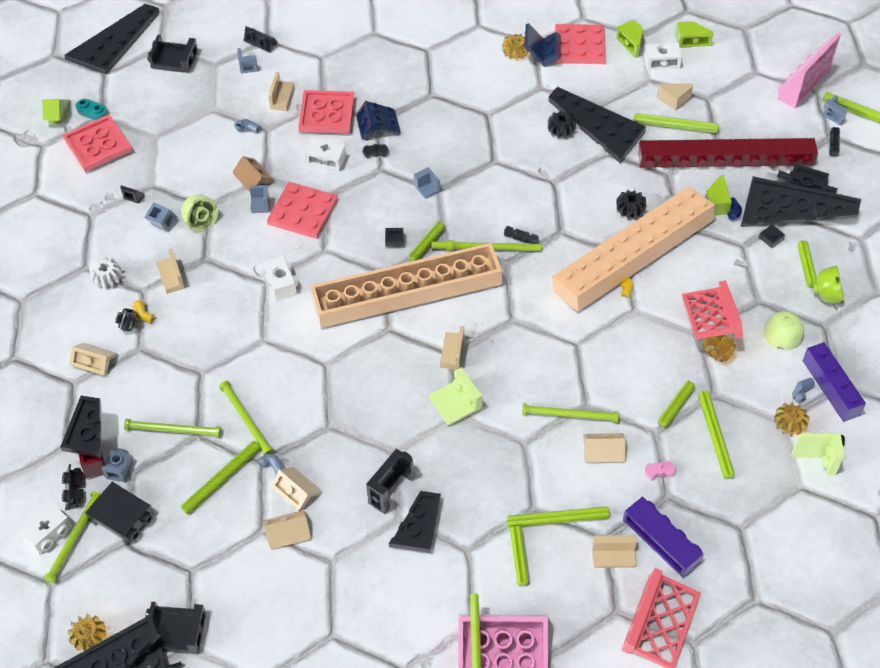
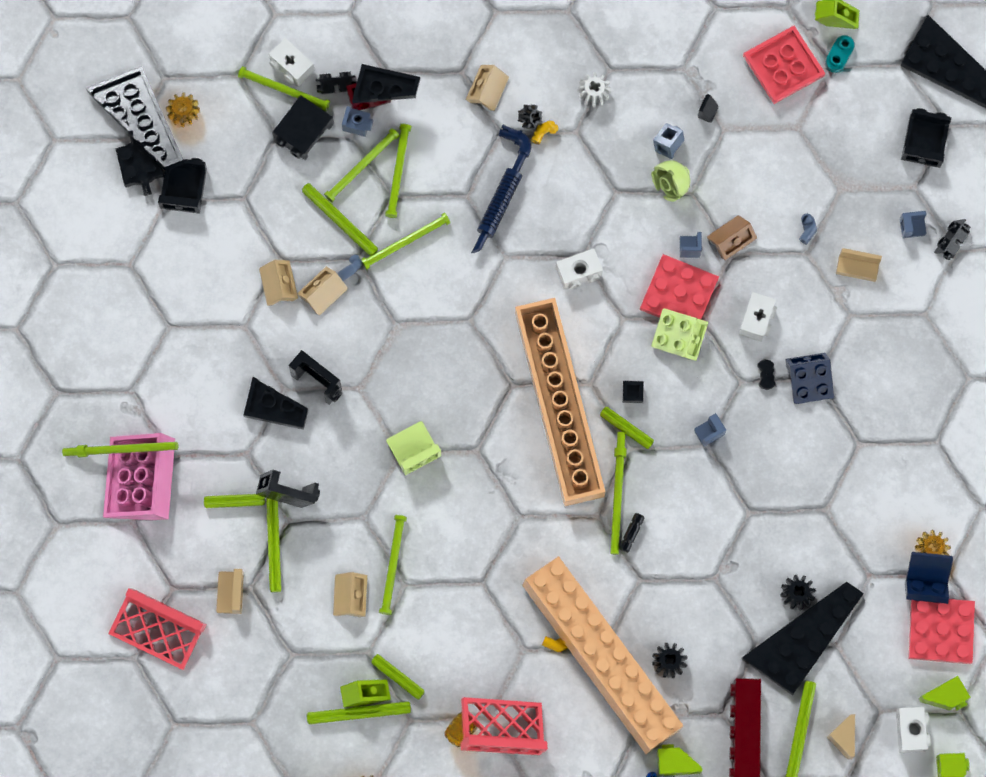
camera: 90 degrees right, 20 degrees up
tan panel [156,248,185,294] -> none
coral plate [298,90,355,134] -> none
tan panel [440,326,464,370] -> none
dark purple brick [623,496,704,578] -> none
bright pink piece [645,460,676,480] -> none
none -> black panel [256,470,320,508]
none -> lime bar [324,128,400,202]
none -> lime slope [340,679,391,707]
none -> dark blue piece [471,124,532,253]
none -> yellowish green bracket [651,308,708,361]

